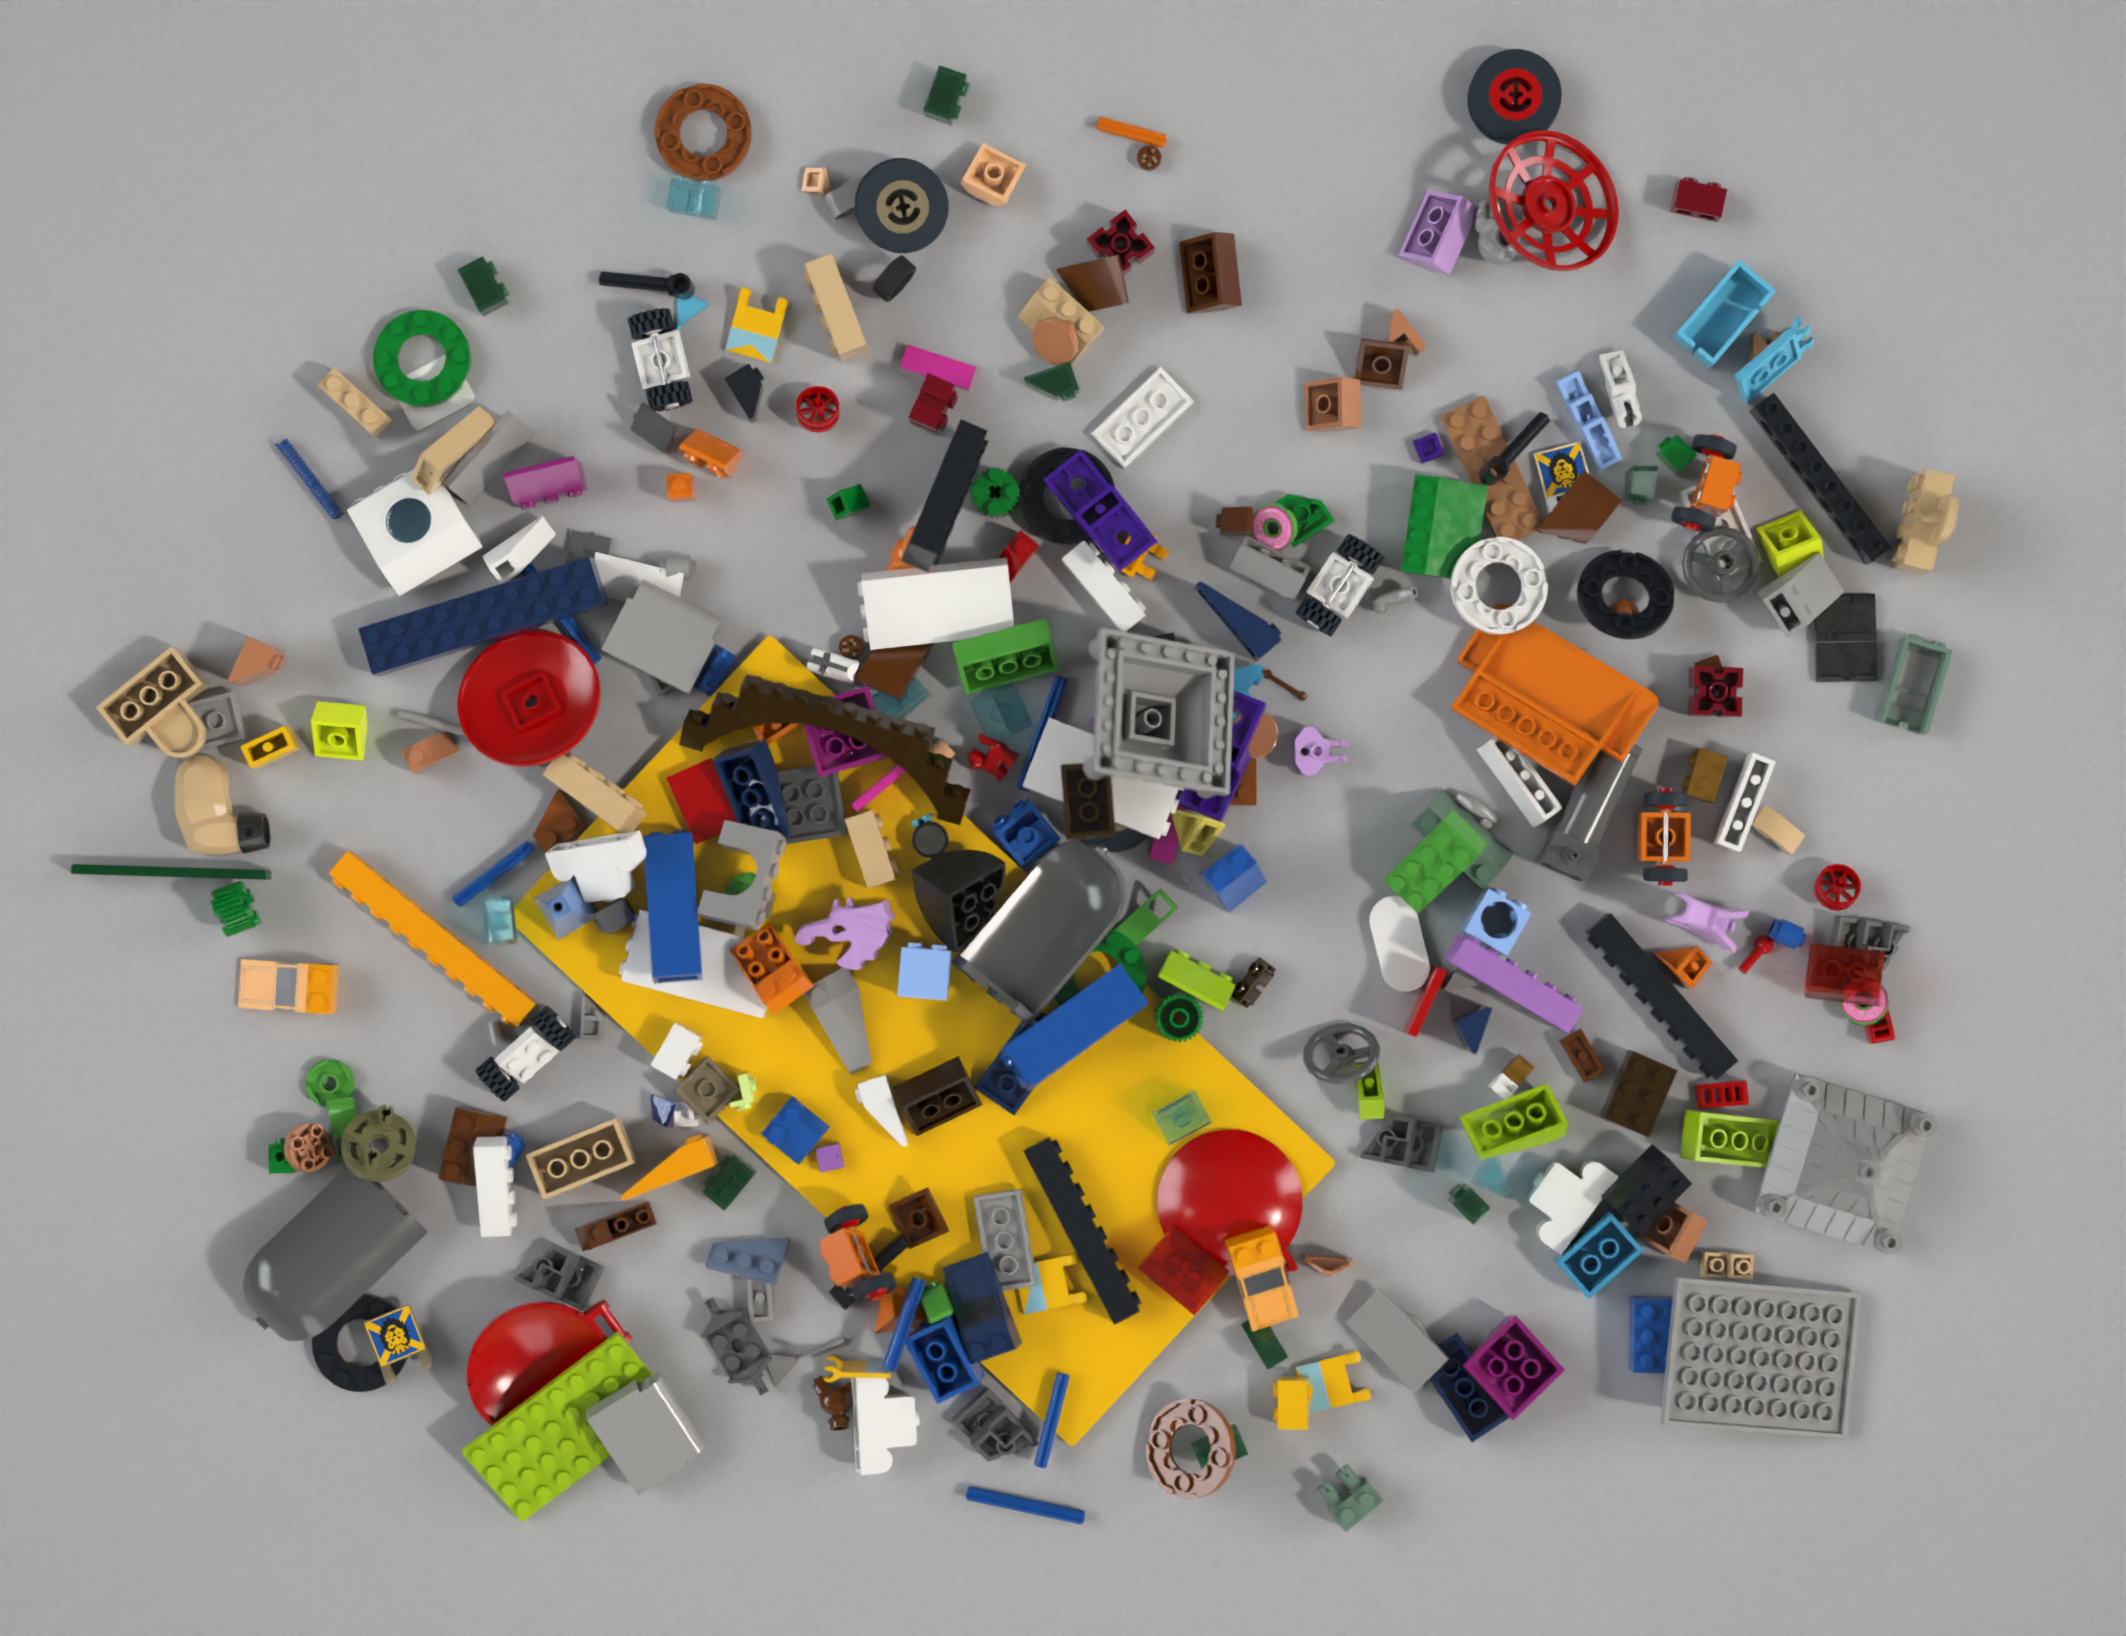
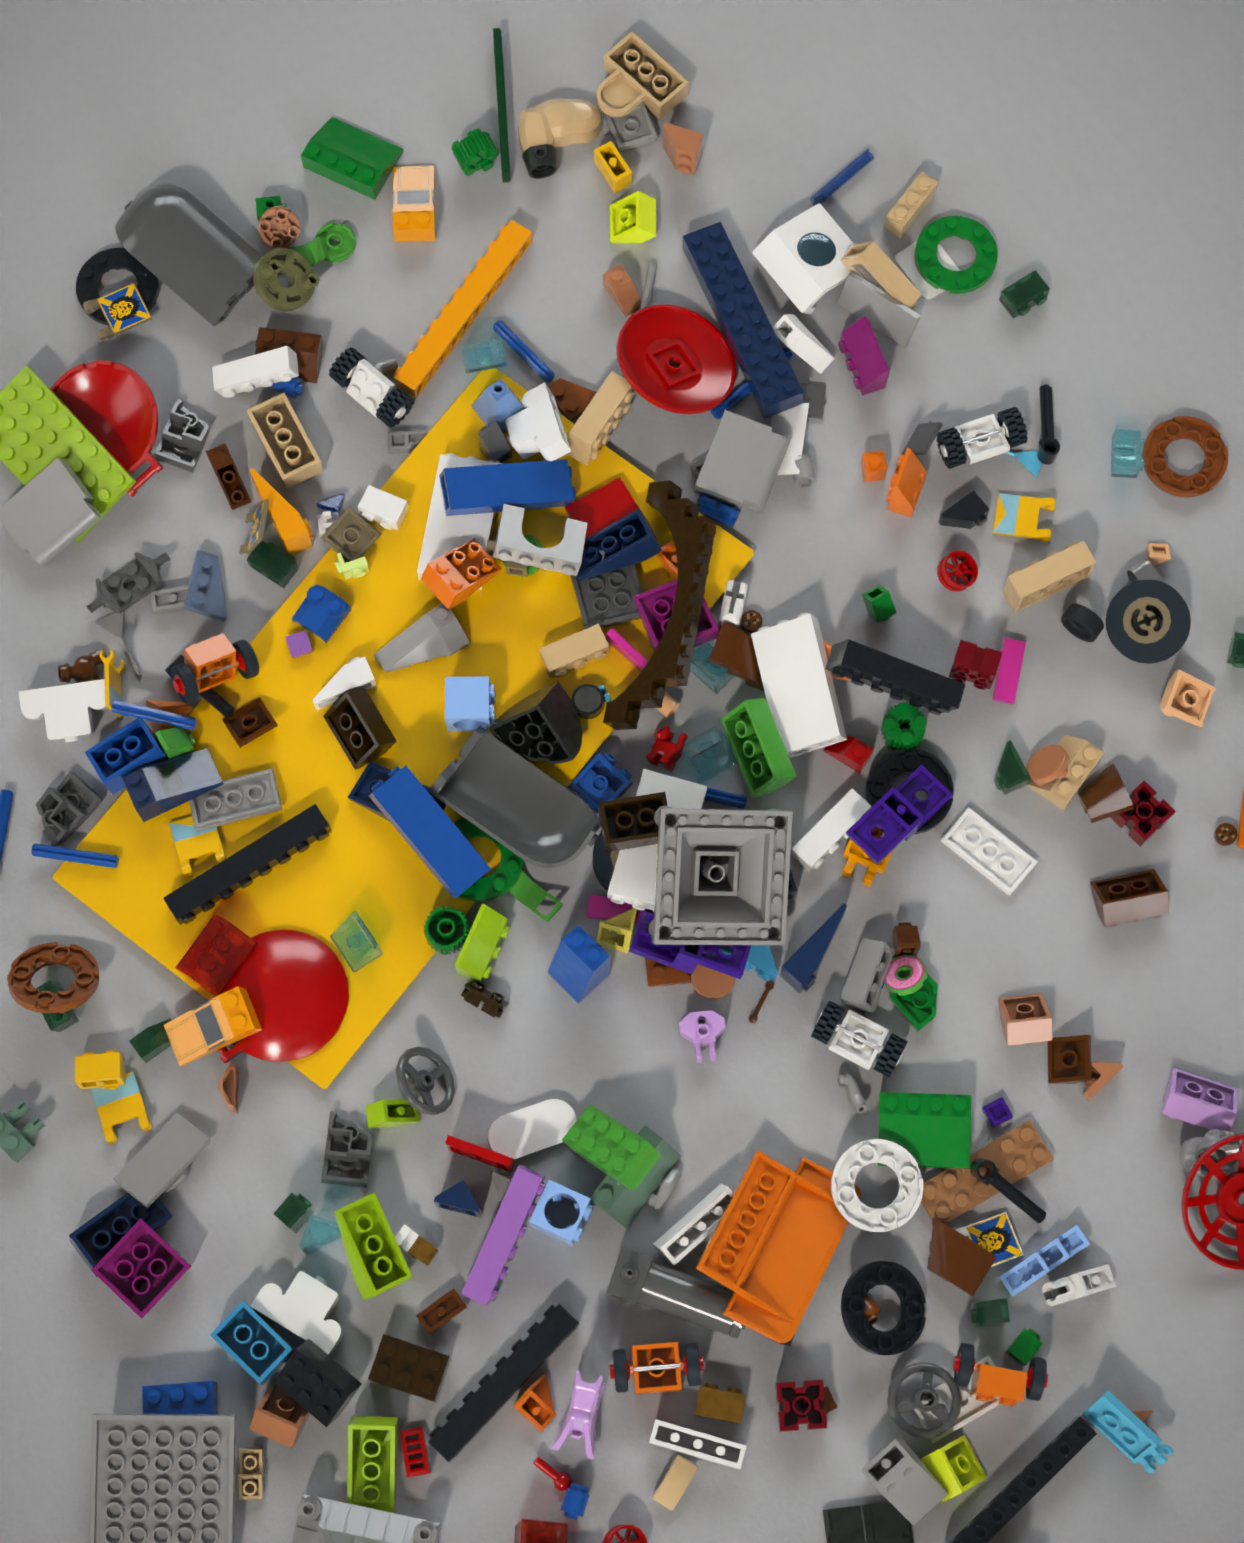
camera: 85 degrees right, 15 degrees down
lavender animal [795,897,895,970] -> none
medium azure piece [1672,260,1776,369] -> none
none -> flag [239,499,269,557]
none -> green slope [301,117,404,200]

